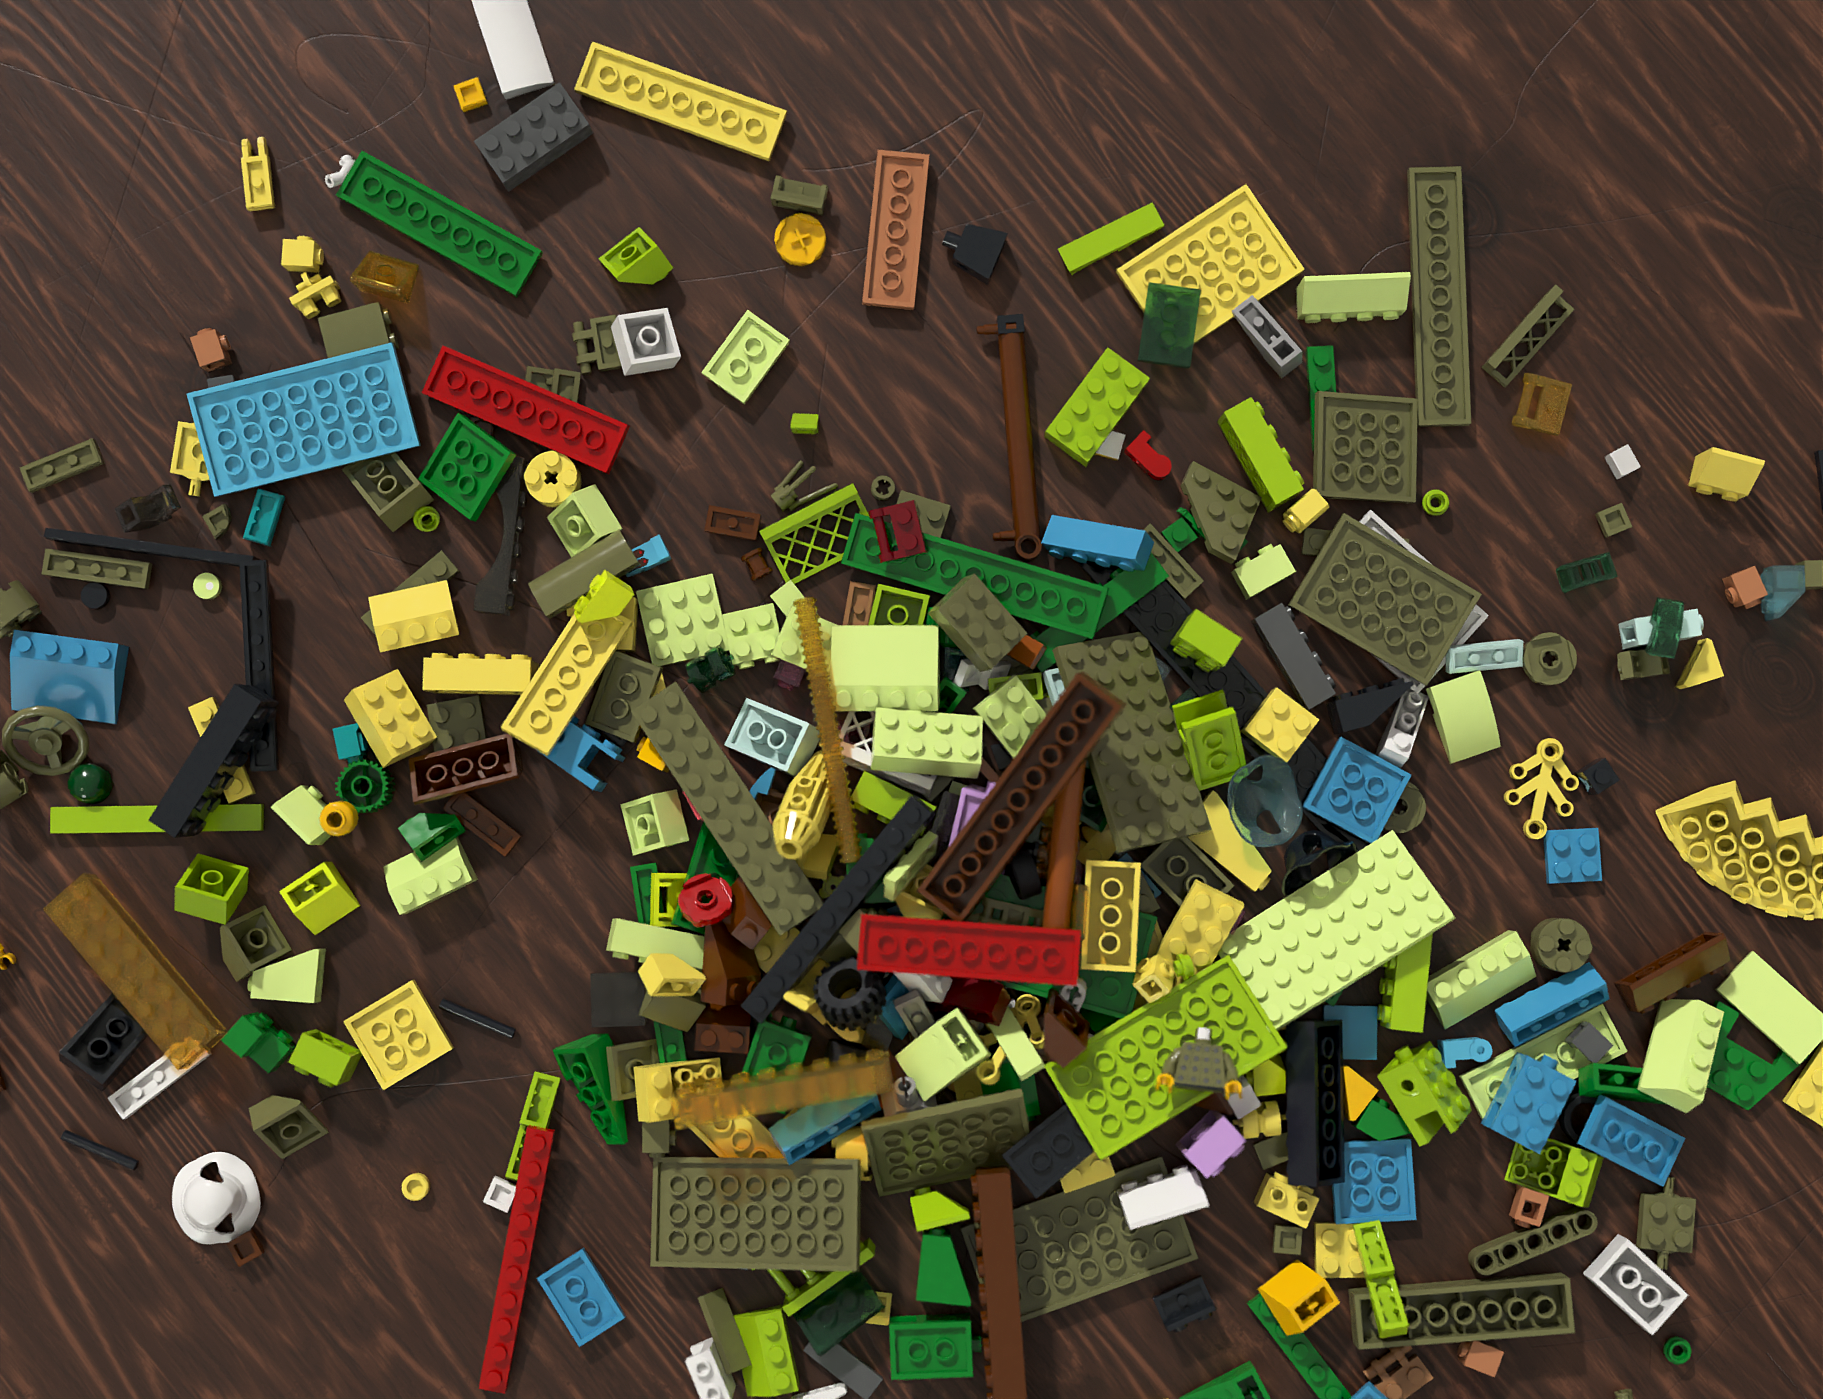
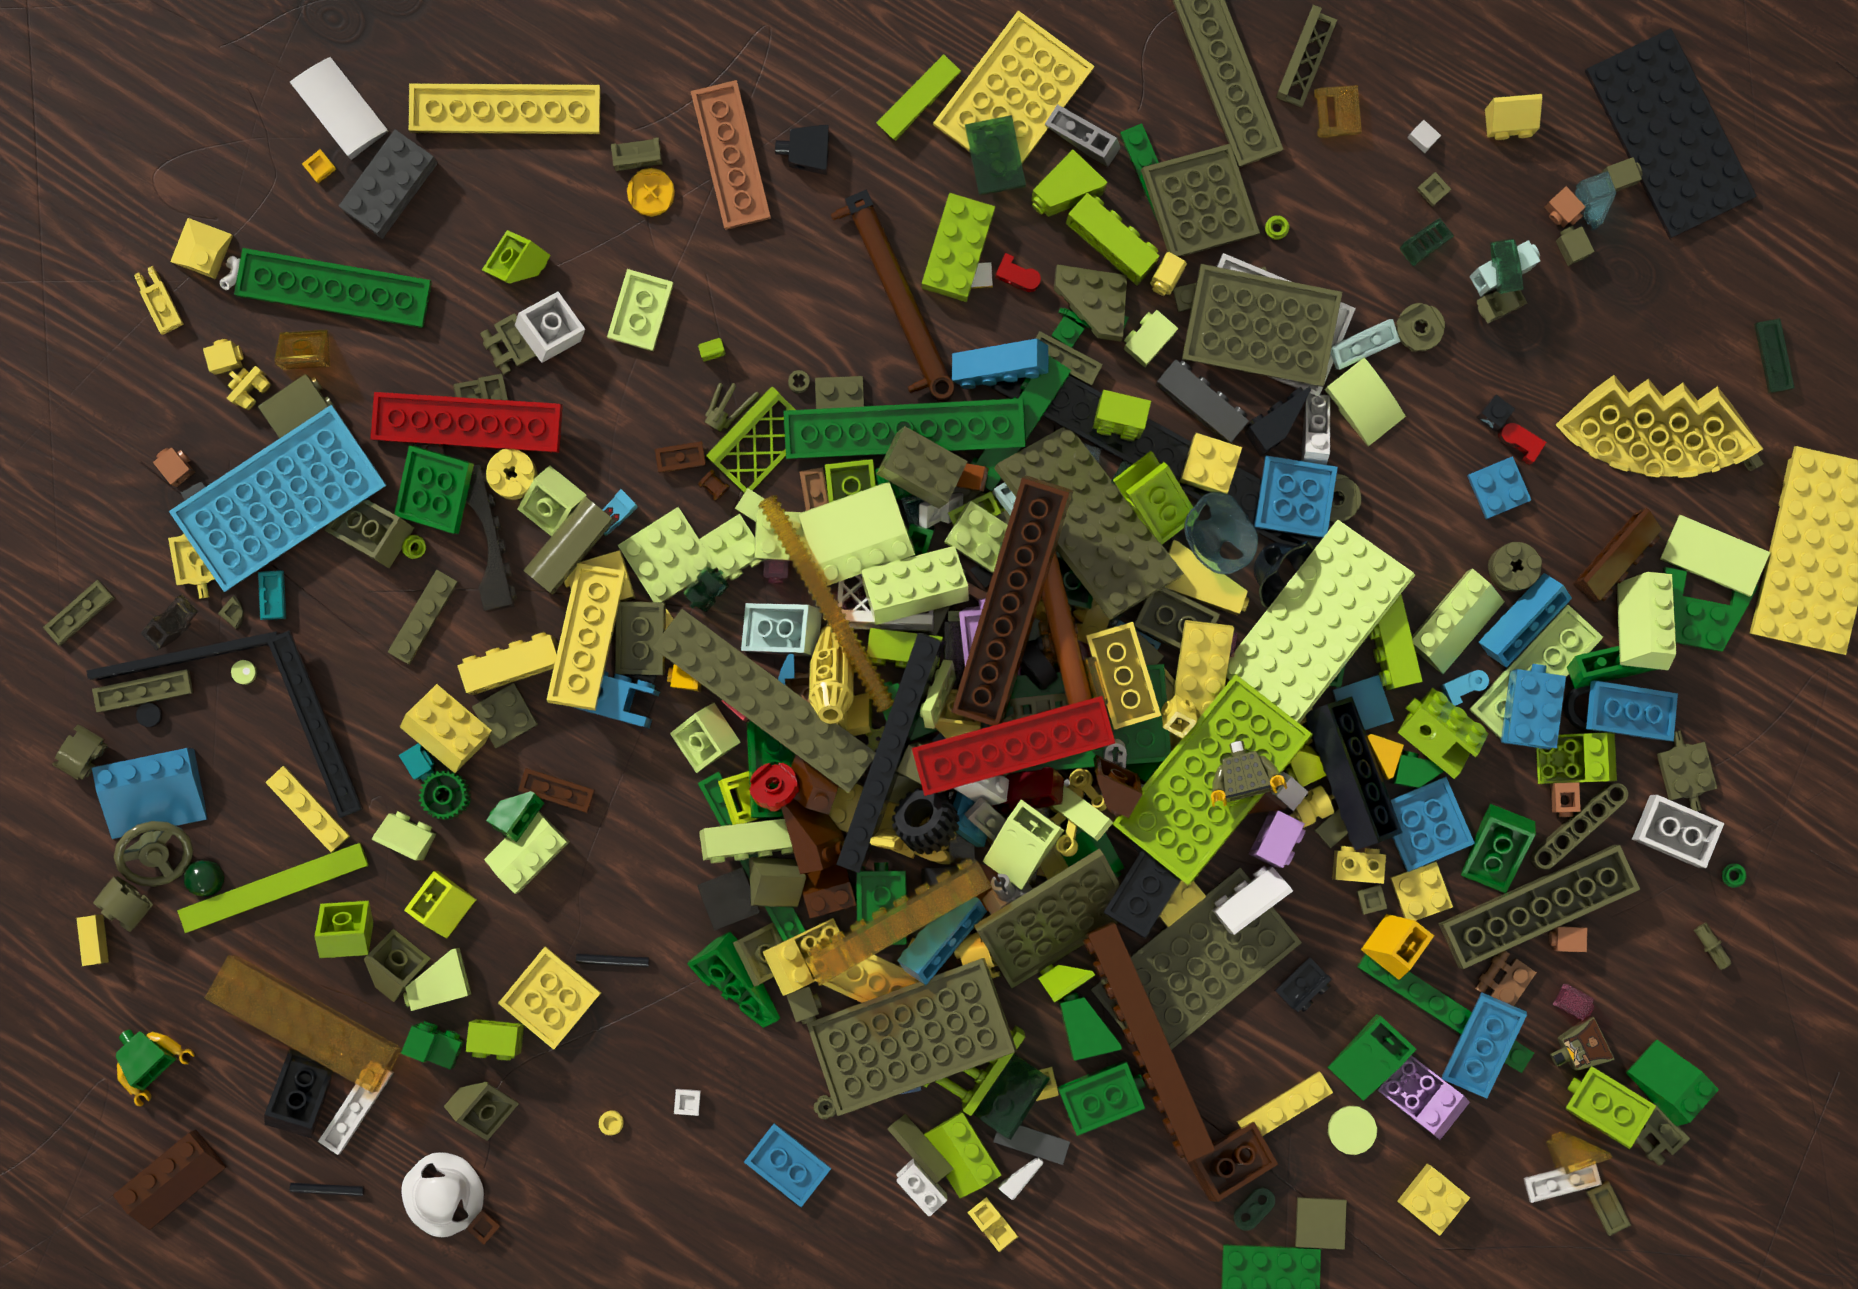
camera: 25 degrees left, 0 degrees up
black brick [148,684,279,838] -> none
yellow head [319,800,358,837] -> none
light yellow slope [368,580,459,652] -> none
reddish brown slope [409,733,523,805] -> none
red plate [479,1125,555,1394] -> none
lime slope [505,1071,561,1181] -> none
neon yellow slope [574,570,634,623] -> none
light yellow slope [638,953,706,996] -> none
dark red plate [868,500,927,563] -> none
lime plate [1173,953,1195,981] -> none
yellowish green slope [1296,272,1411,323] -> none
lime slope [1353,1220,1409,1339] -> none
light yellow plant [1504,738,1579,839] -> none
dark grey panel [1565,1021,1614,1063] -> none
light yellow slope [1675,638,1724,689] -> none
none -> light yellow slope [170,218,233,279]
none -> olive plate [814,1095,836,1119]
none -> lime slope [1031,150,1108,217]
none -> green slope [1461,804,1536,893]
none -> red leg [1498,423,1547,465]
none -> olive brick [1556,226,1595,266]

